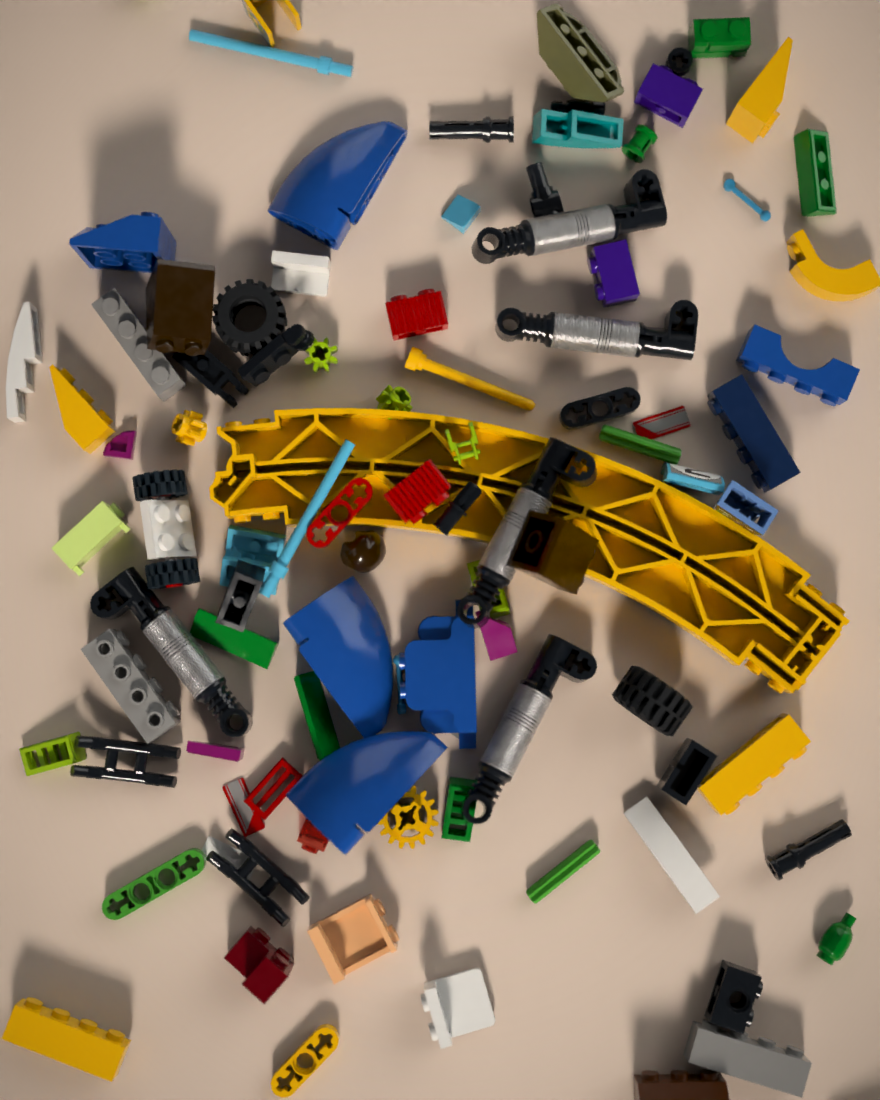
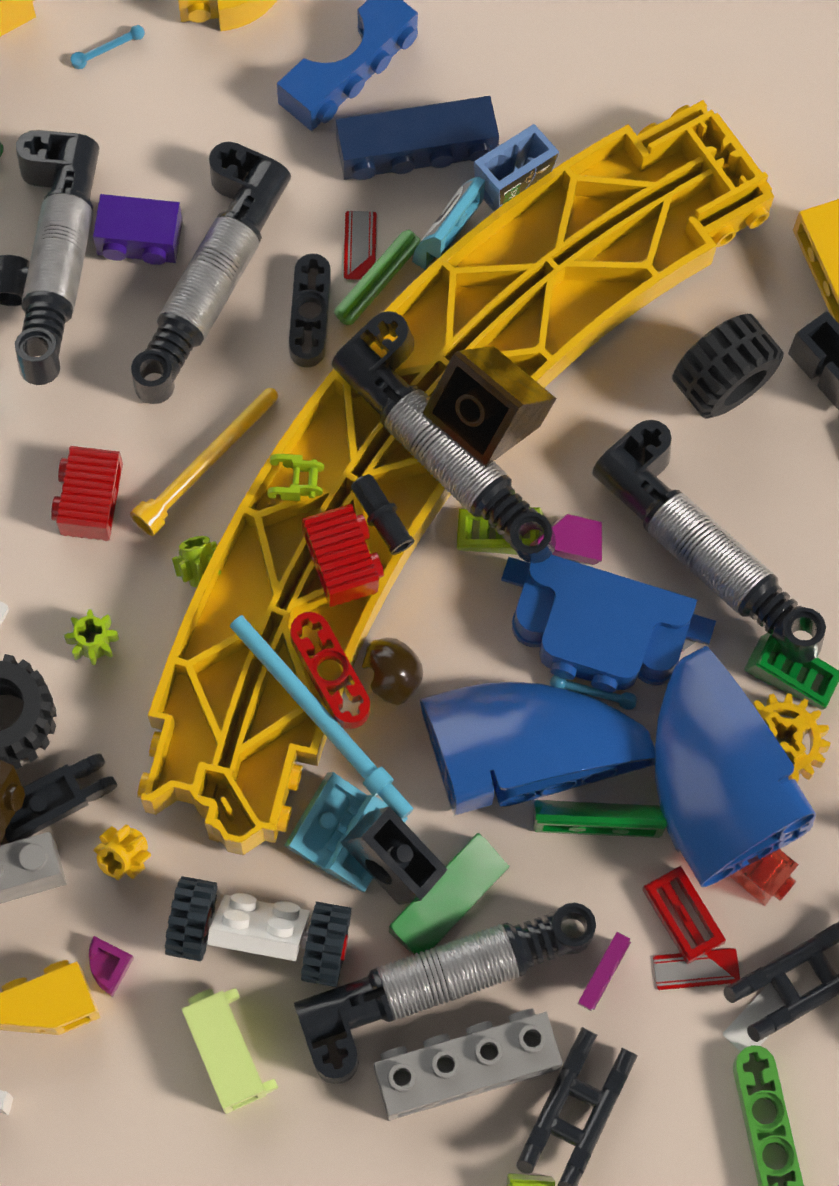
camera: 70 degrees left, 15 degrees down
black hinge [238,324,314,387] -> none

